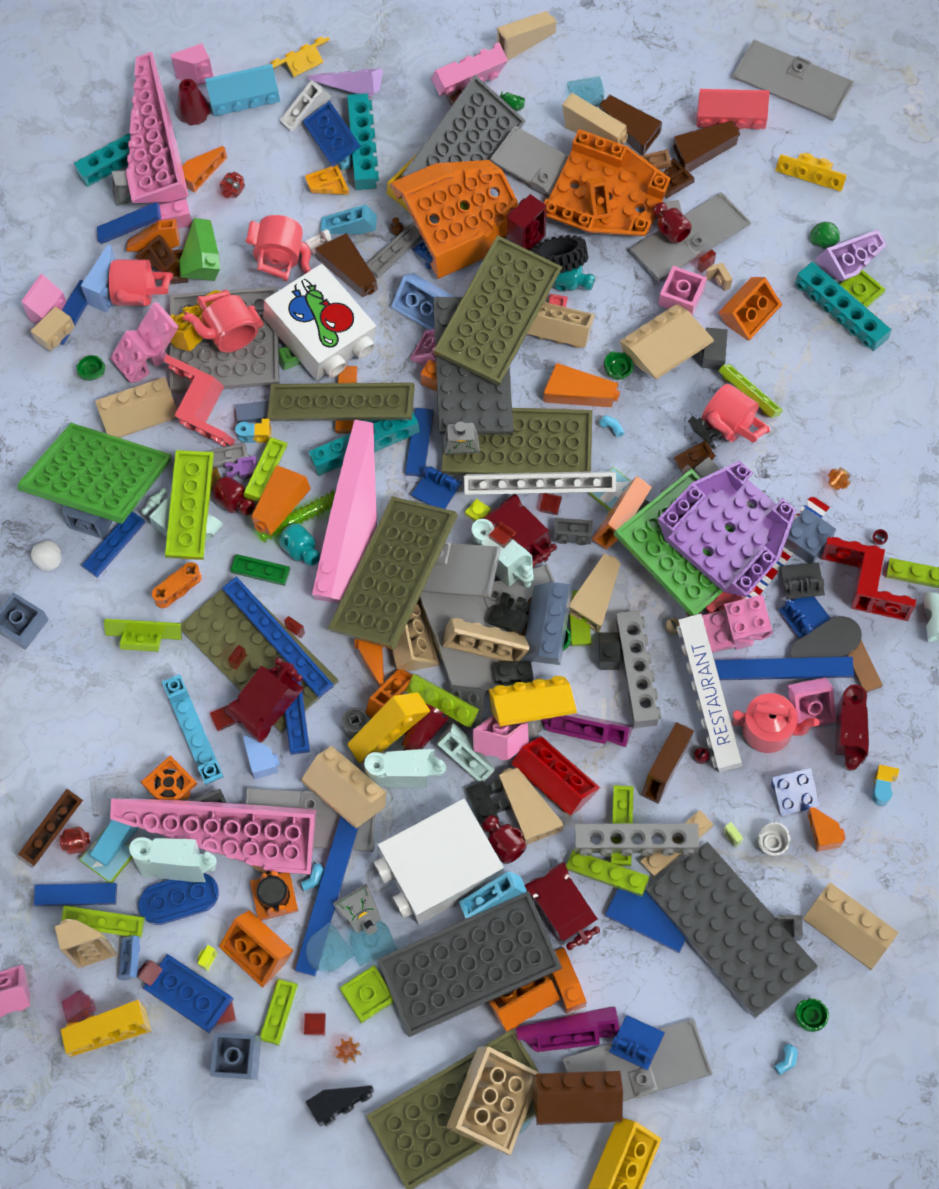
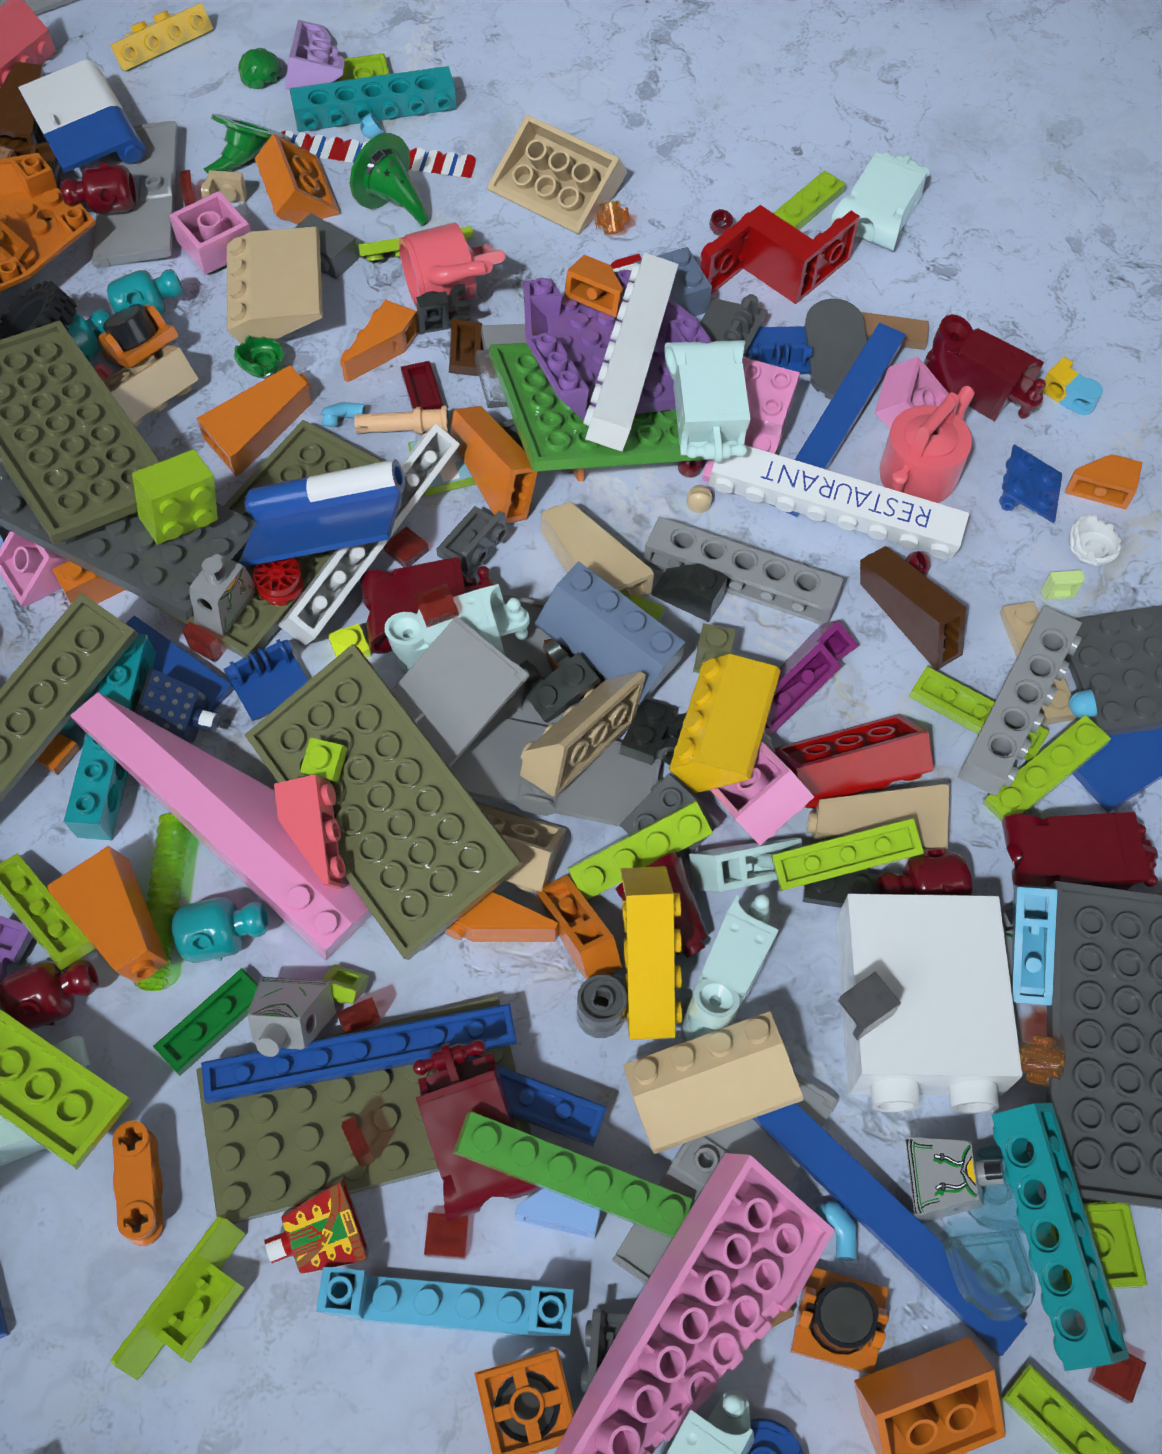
camera: 65 degrees left, 5 degrees down
none -> door [18,60,146,173]
none -> piece [98,304,179,368]
none -> teal piece [106,269,184,315]
none -> lime brick [132,449,218,545]
none -> dark blue torso [135,668,220,744]
none -> clear red tile [183,622,223,662]
none -> green piece [204,114,287,174]
none -> blue door [239,459,405,567]
none -> light grey torso [248,977,336,1057]
none -> red wheel [253,558,304,606]
none -> torso [264,1177,369,1273]
none -> coral slope [274,774,346,889]
none -> sticker [280,131,476,178]
none -> lime plate [300,737,348,783]
none -> lime plate [321,964,369,1004]
none -> orange slope [340,299,419,382]
none -> green piece [349,133,429,226]
none -> light nougat pin [355,405,449,435]
none -> medium azure hinge [360,113,384,139]
none -> dark red tile [400,361,443,411]
none -> bright green plate [453,1112,692,1239]
none -> tan slope [486,114,627,235]
none -> orange slope [564,255,623,318]
none -> white brick [583,252,679,451]
none -> light aqua piece [664,340,751,463]
none -> olive brick [693,623,736,673]
none -> lime plate [771,818,924,891]
none -> flat silver panel [838,971,901,1040]
none -> teal brick [991,1103,1129,1371]
none -> clear orange gear [1019,1034,1065,1087]
none -> medium azure hinge [1069,689,1097,718]

